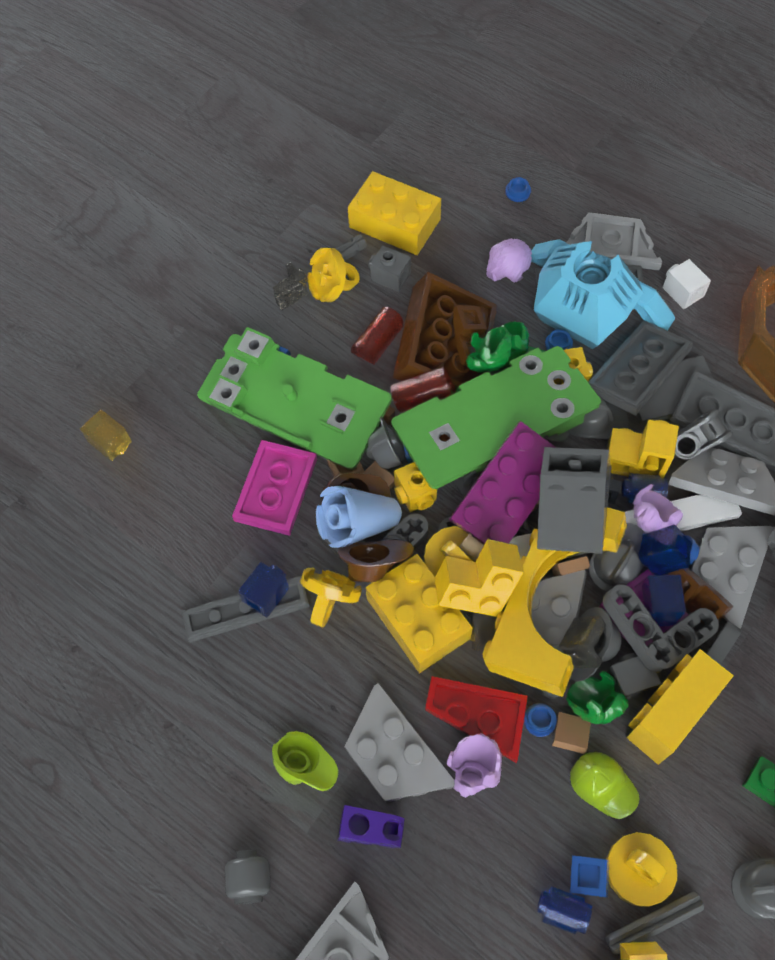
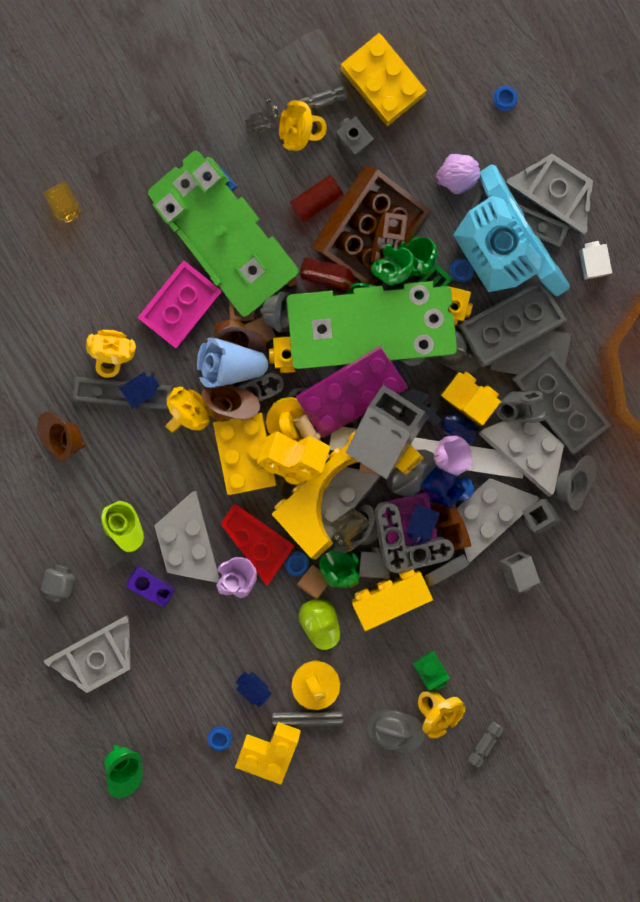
camera: 20 degrees right, 25 degrees up
blue plate [570,855,609,897] -> none
none -> reddish brown piece [37,412,86,462]
none -> yellow tile [86,330,136,378]

